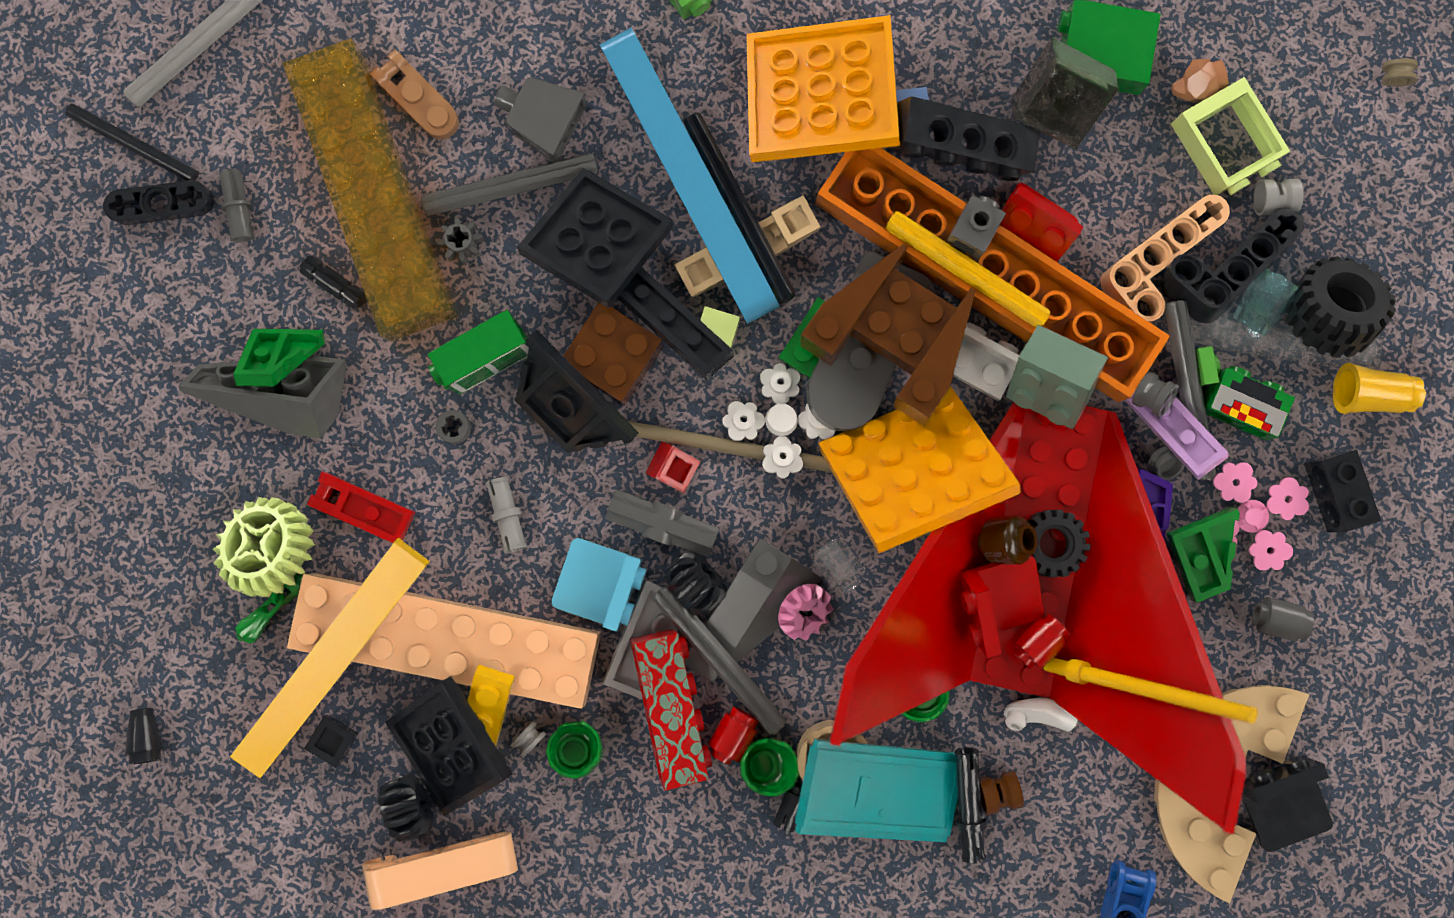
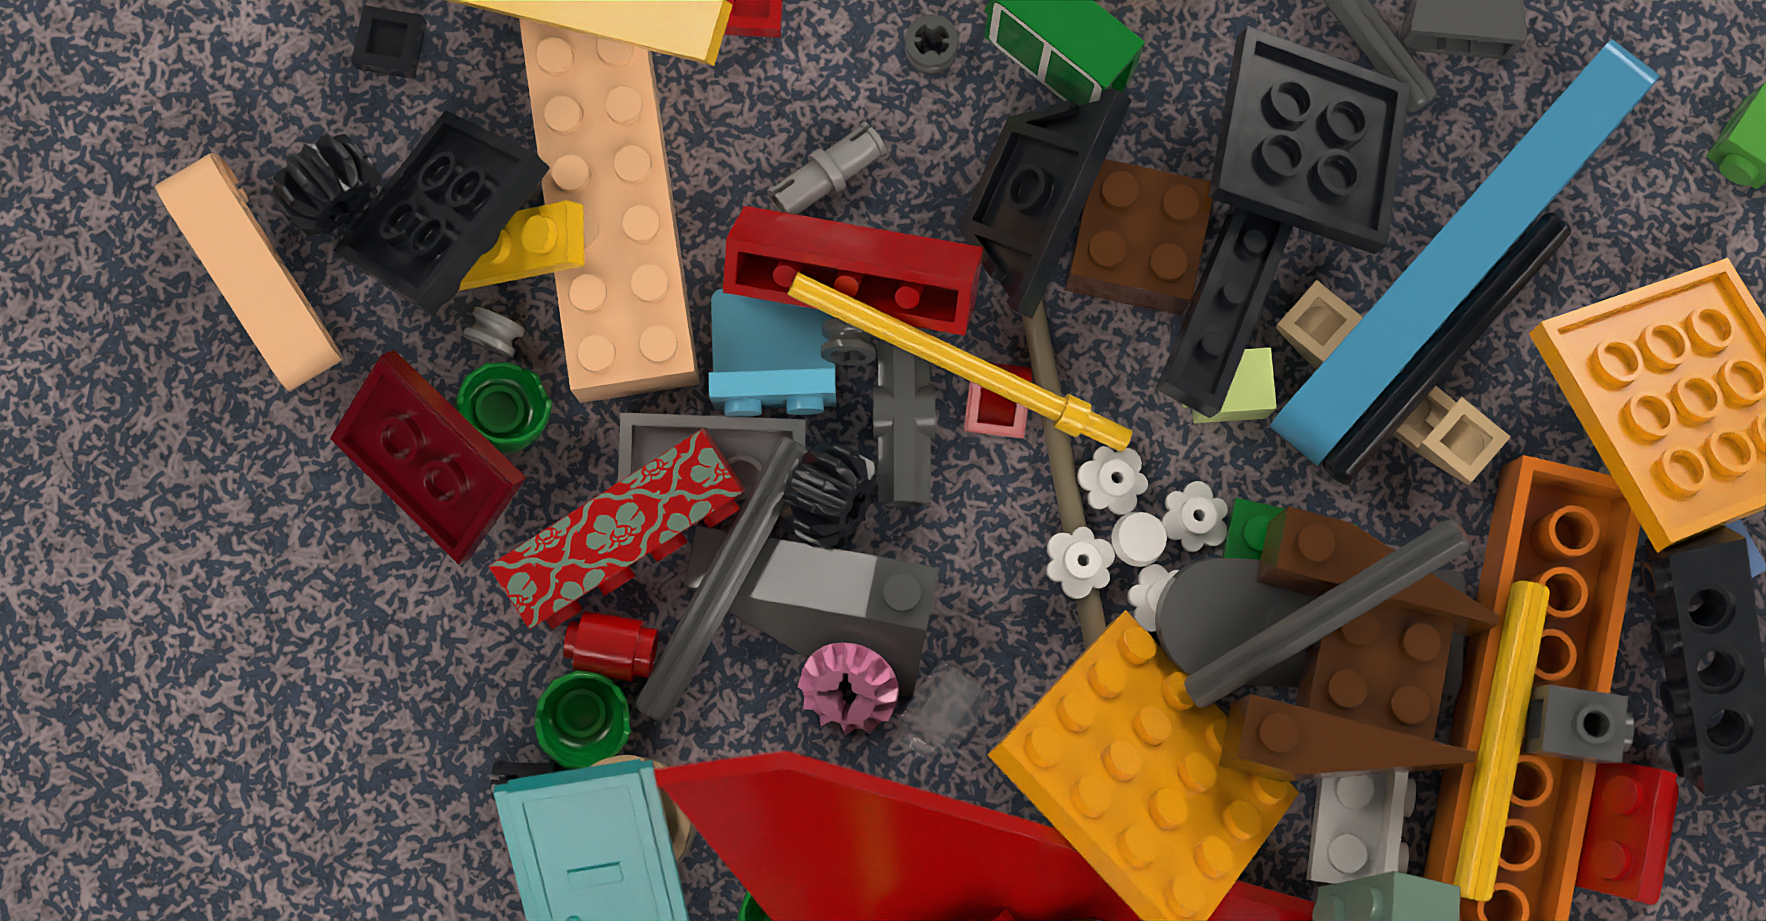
camera: 70 degrees right, 5 degrees down
none -> dark red tile [330,350,526,565]
none -> red brick [723,206,983,336]
none -> yellow bar [787,272,1132,452]
none -> dark grey bush [821,318,876,366]
none -> dark grey axle [1184,519,1471,708]

